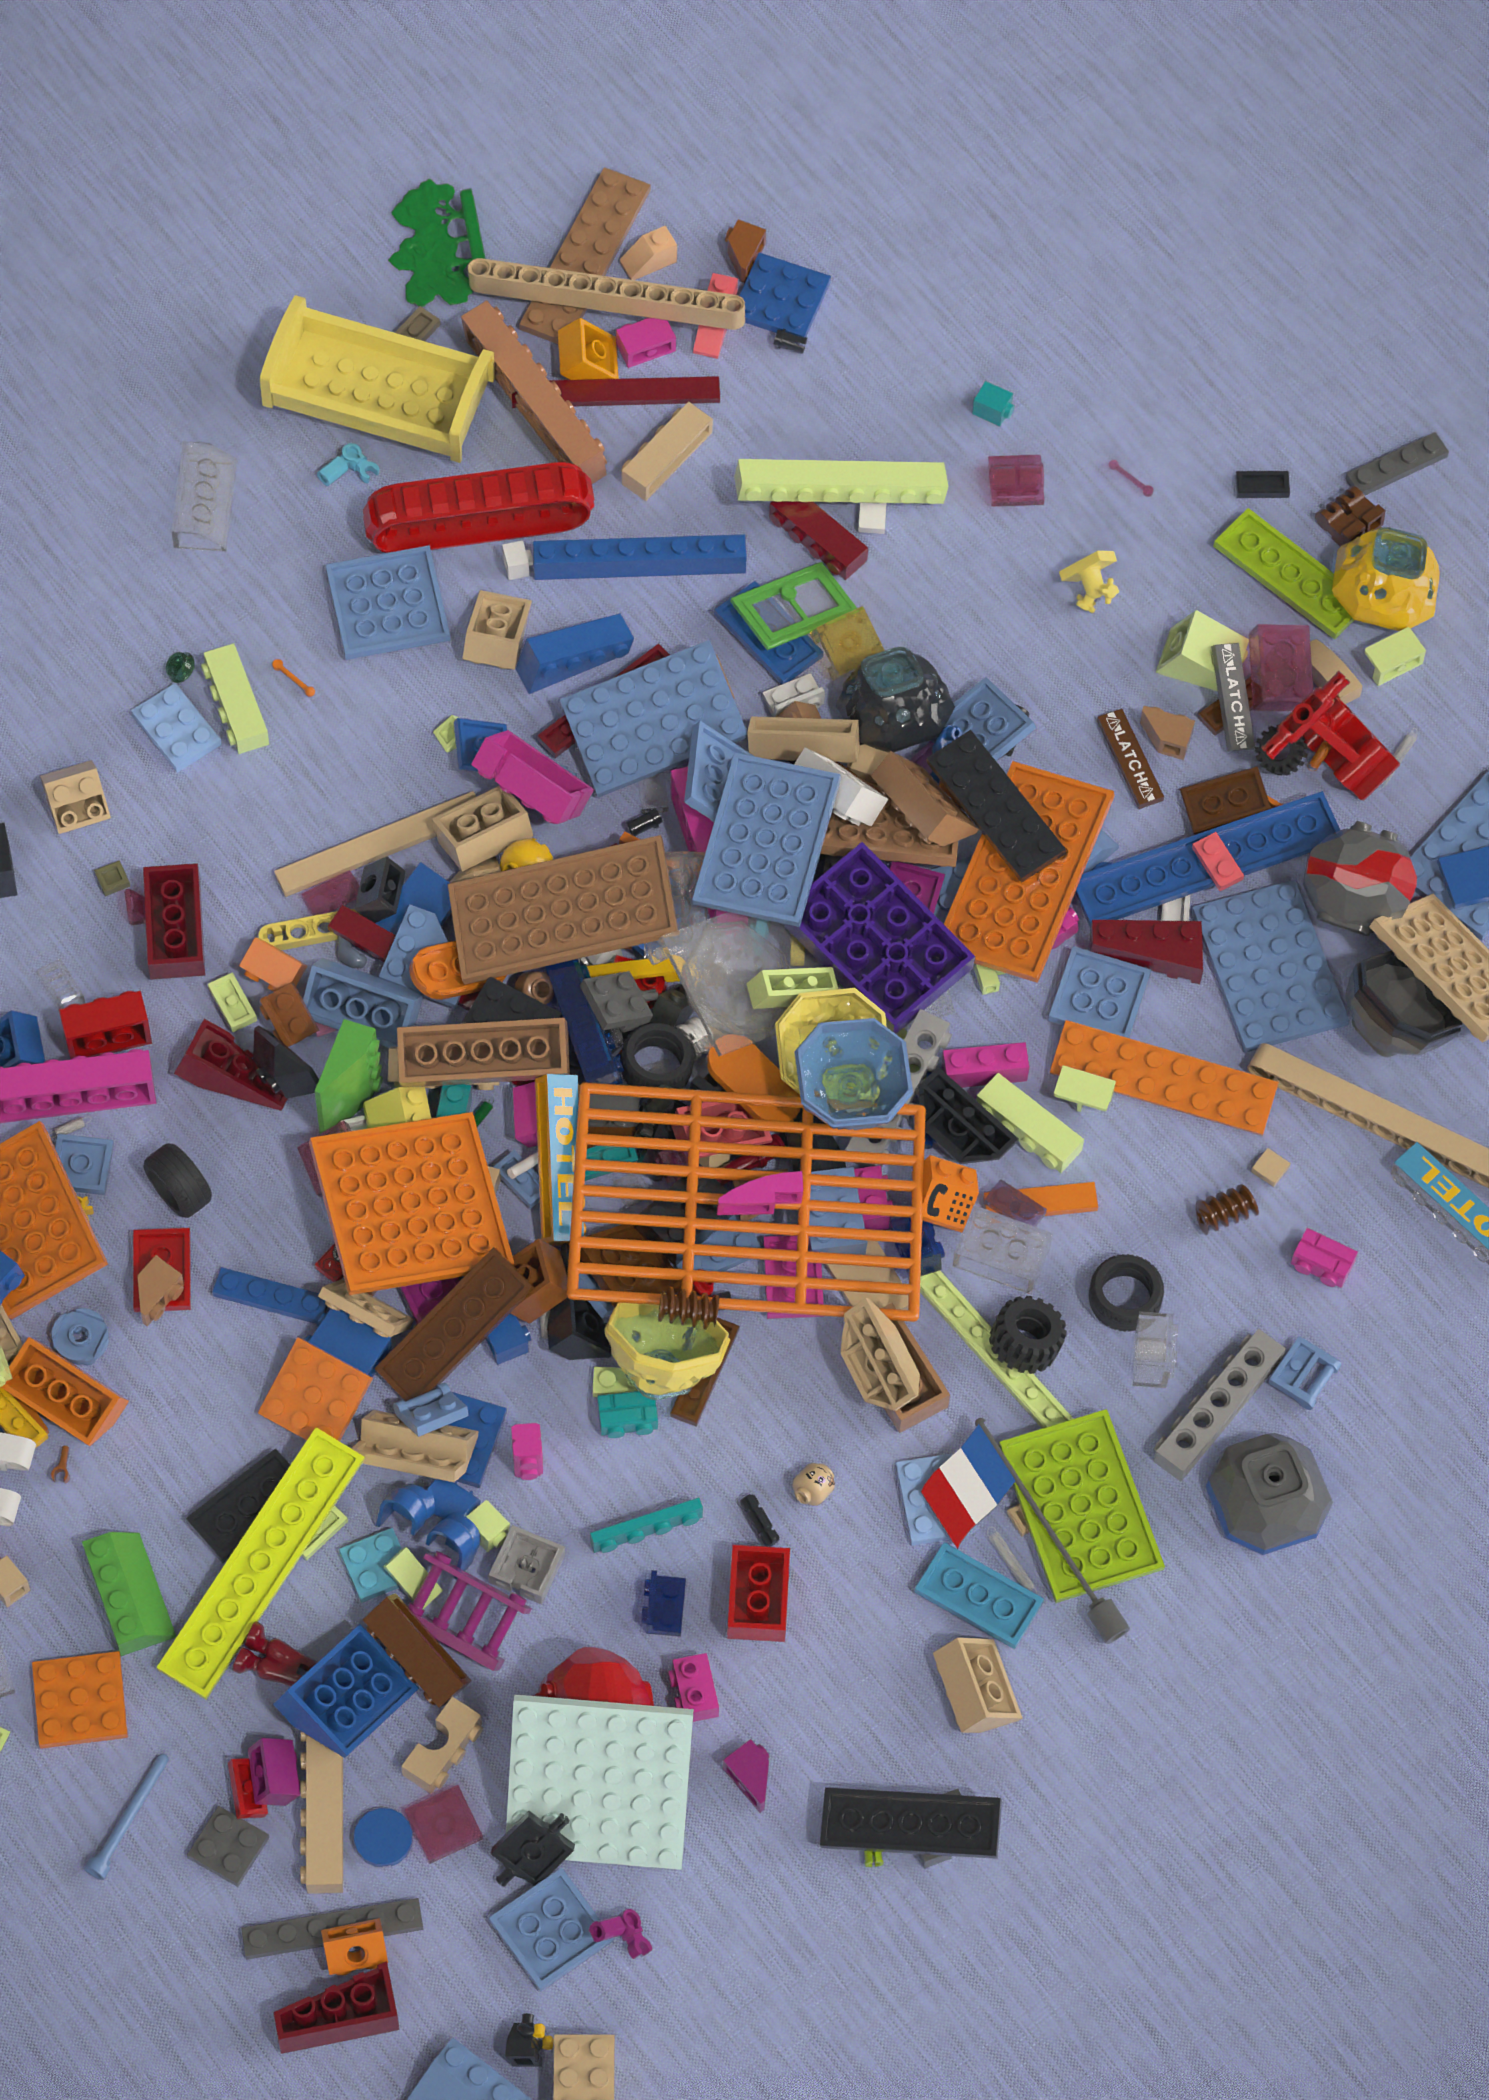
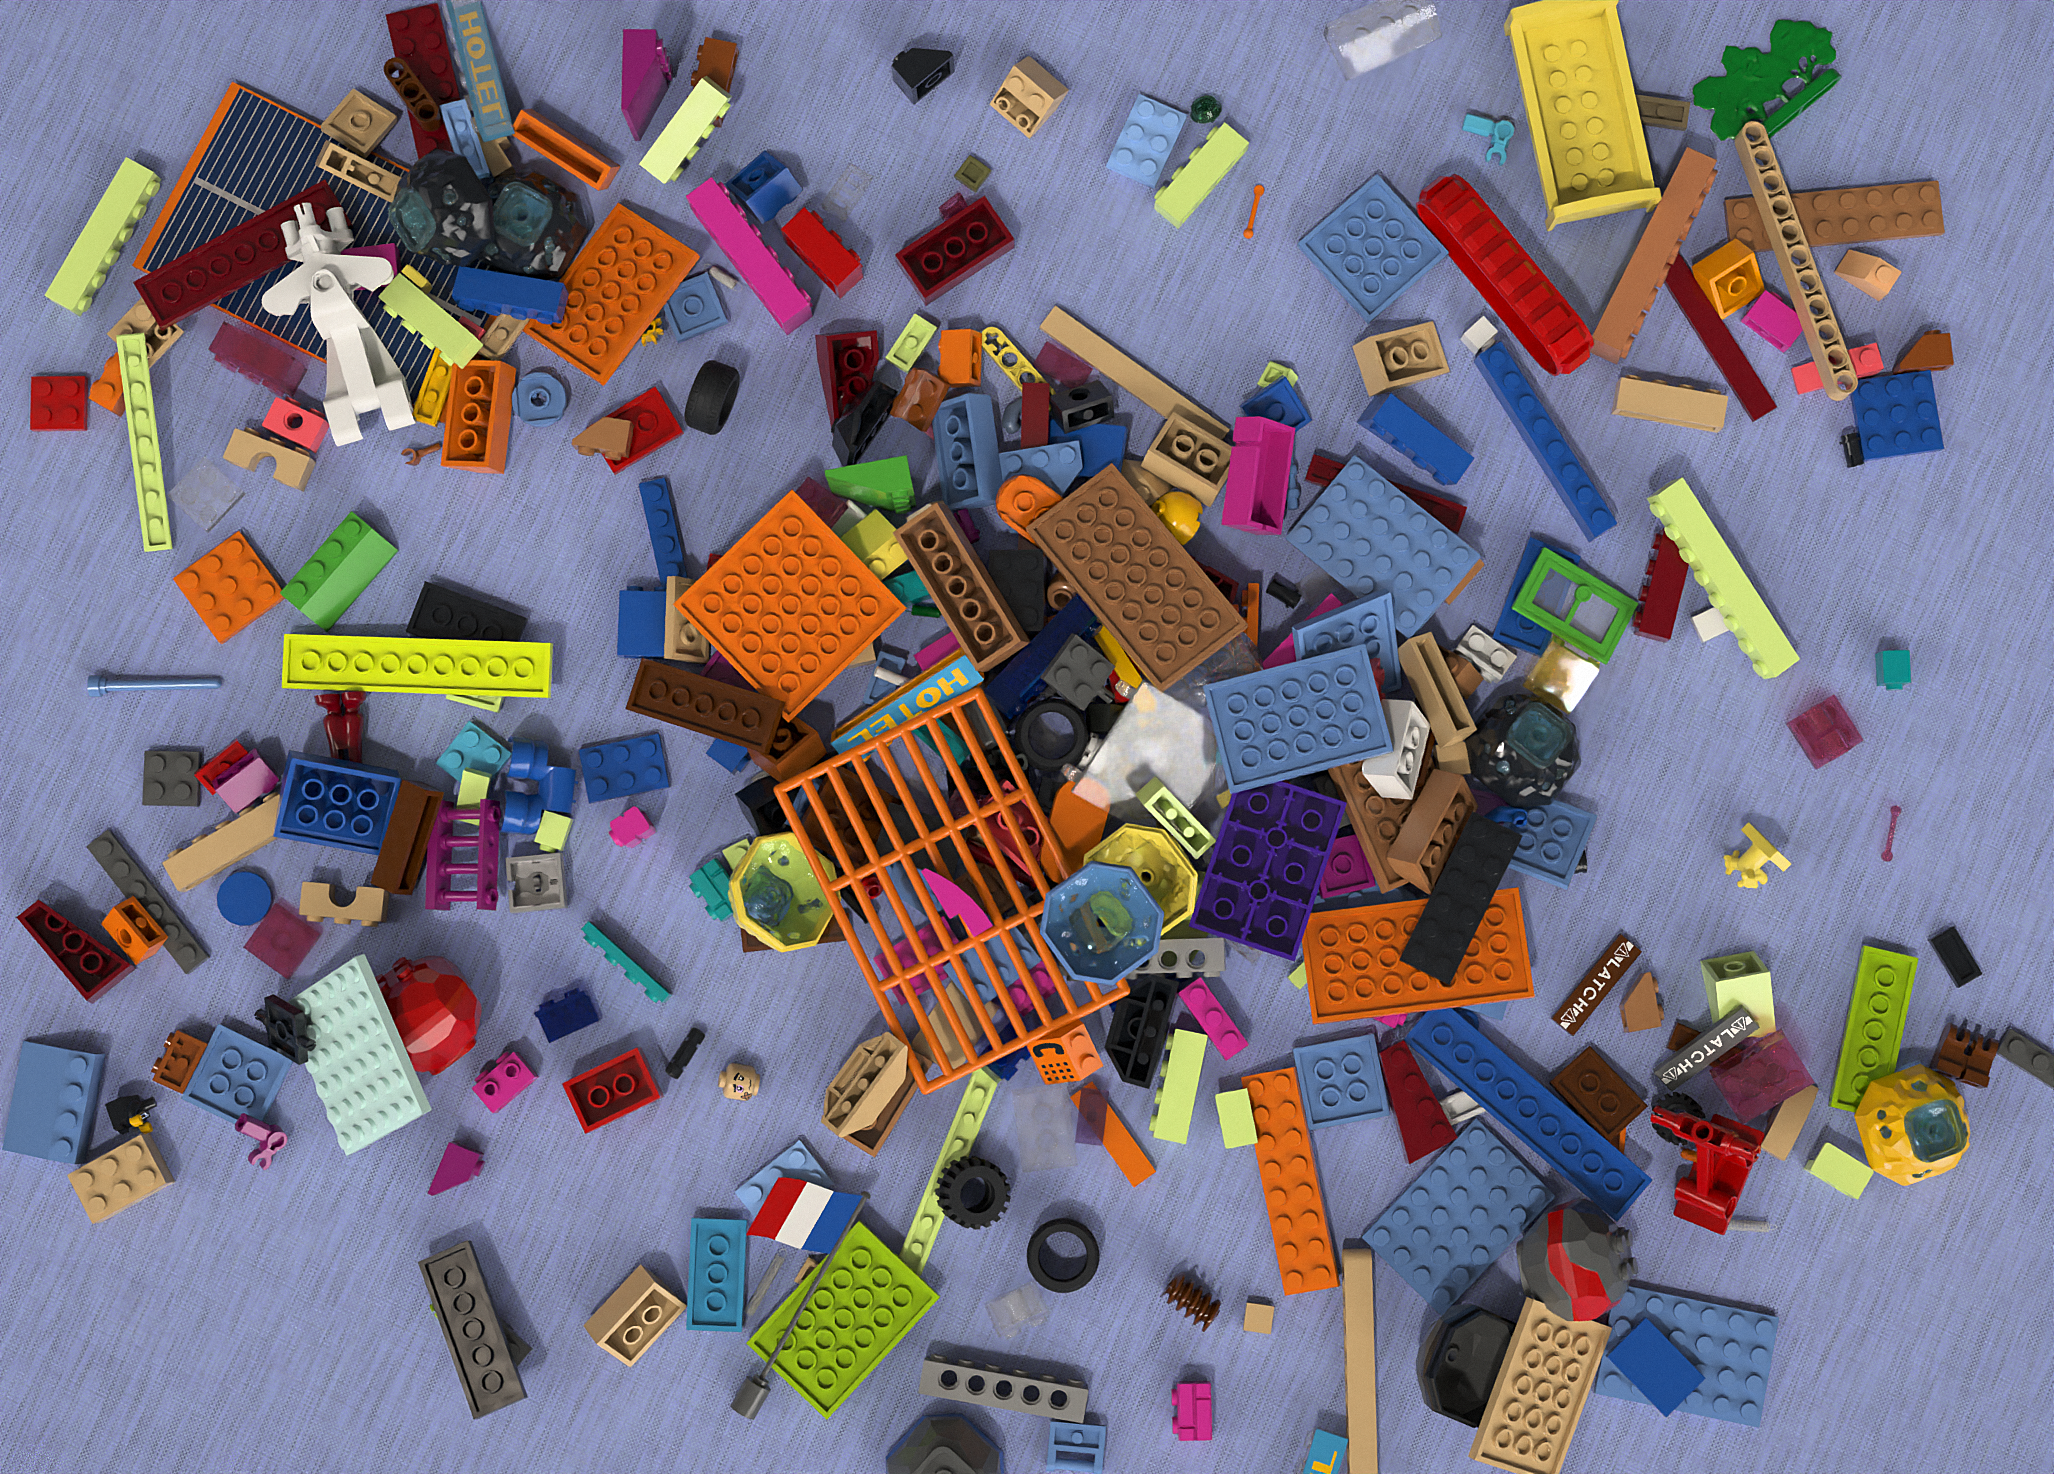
camera: 65 degrees right, 20 degrees up
orange plate [258,1337,373,1441] -> none
tan slope [351,1410,478,1482] -> none
medium blue plate [393,1382,469,1437] -> none
reddish brown piece [658,1287,719,1330] -> none
coral plate [1192,832,1244,891] -> none
none -> dark orange bracket [151,1029,208,1094]

